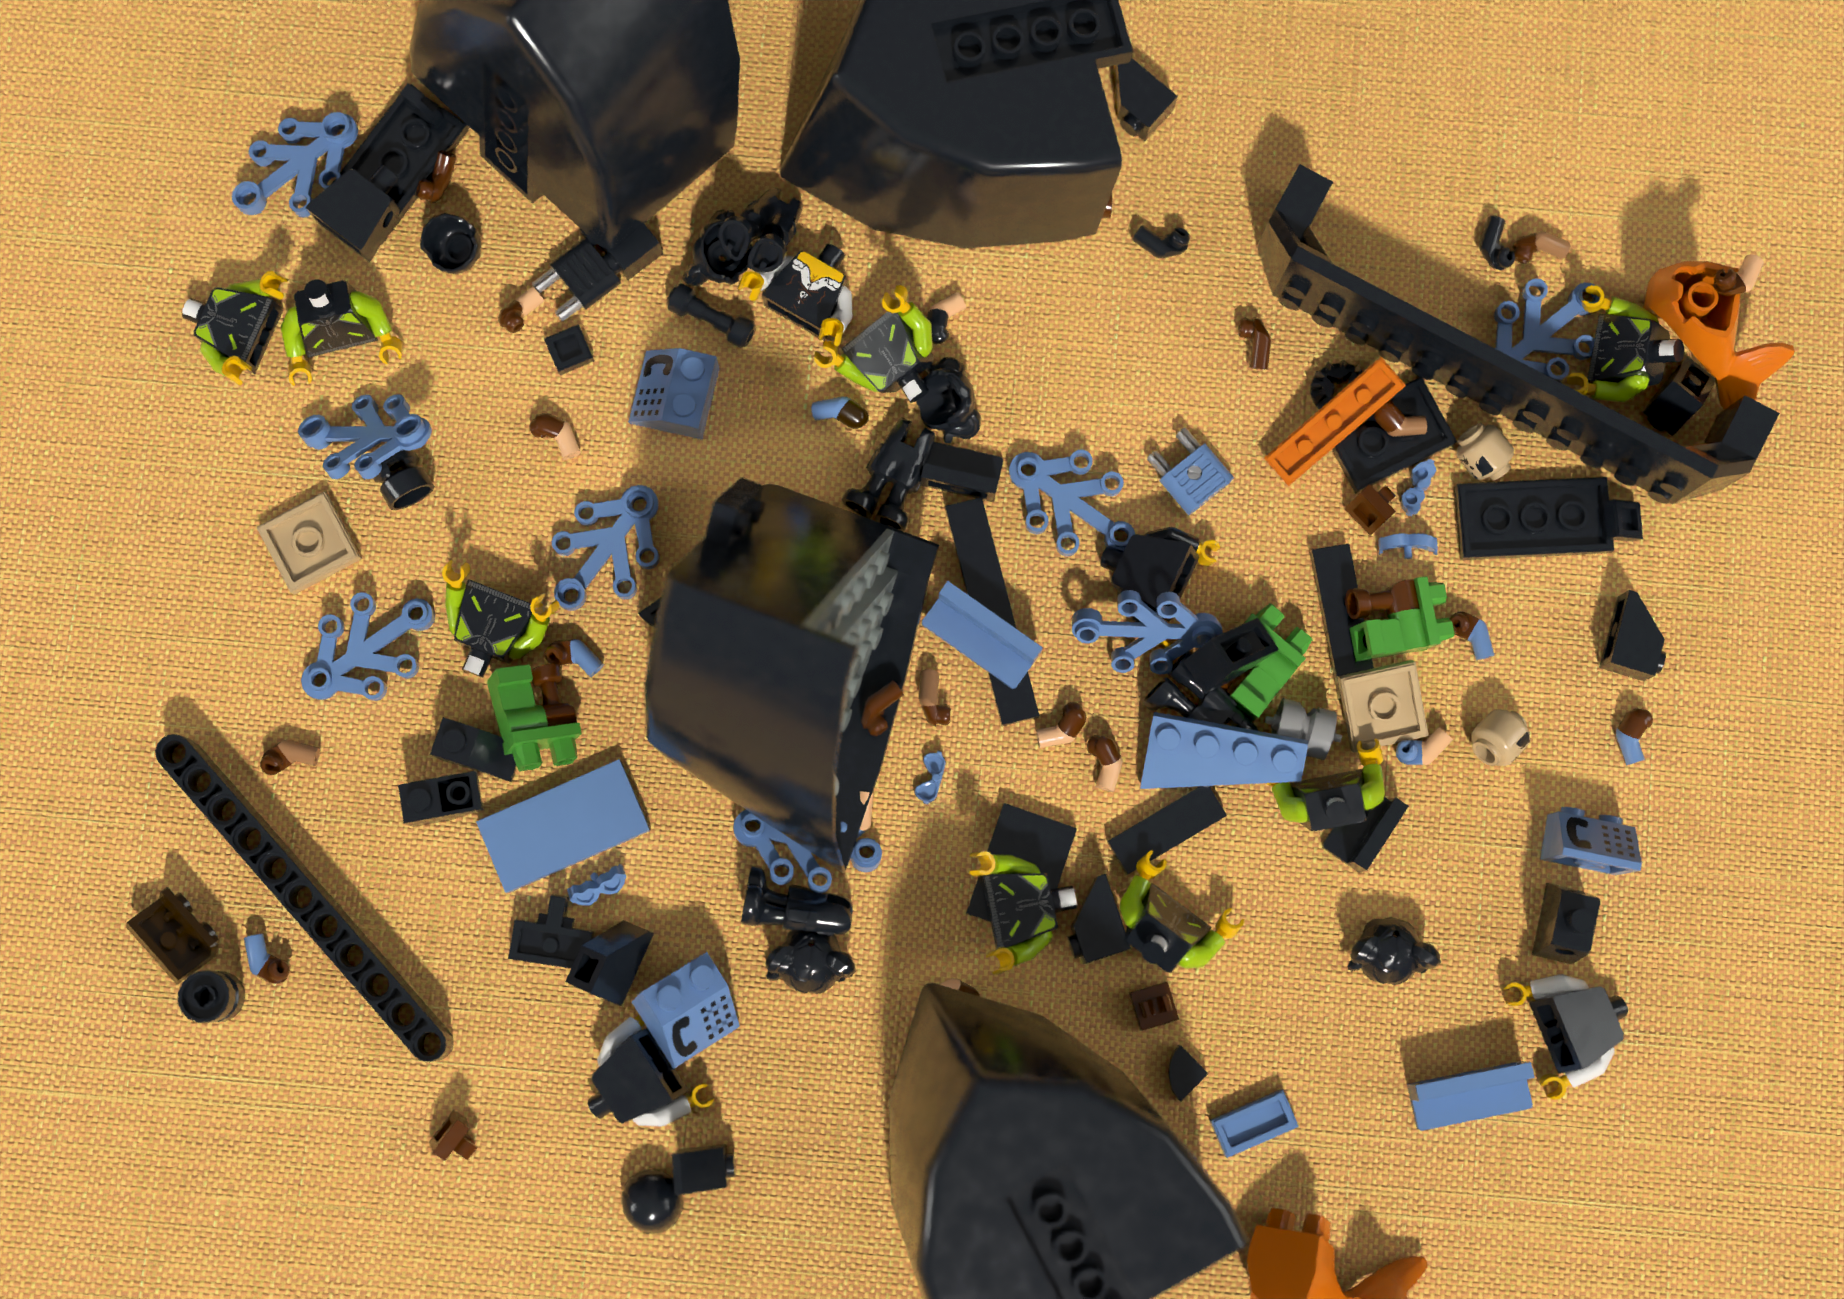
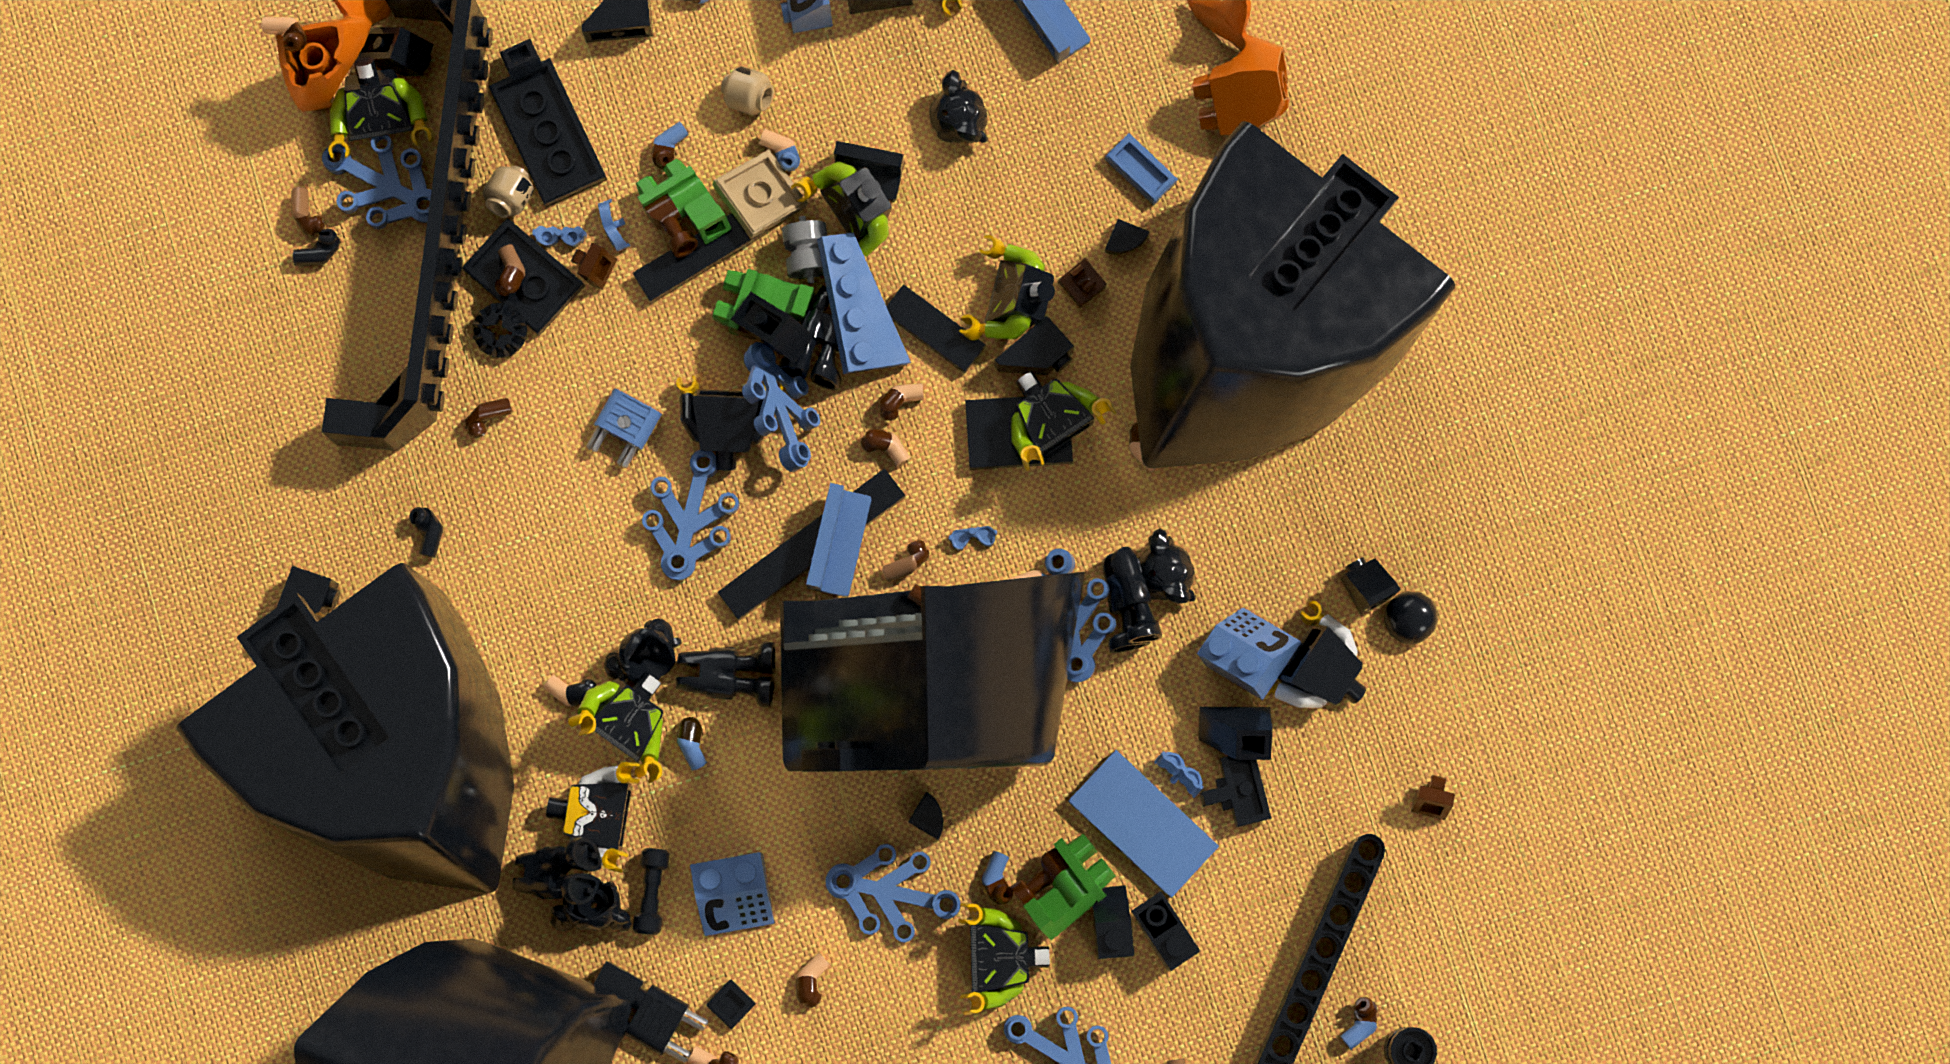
camera: 110 degrees left, 0 degrees up
black panel [920,442,1003,502] -> none
orange tile [1264,357,1406,486] -> none

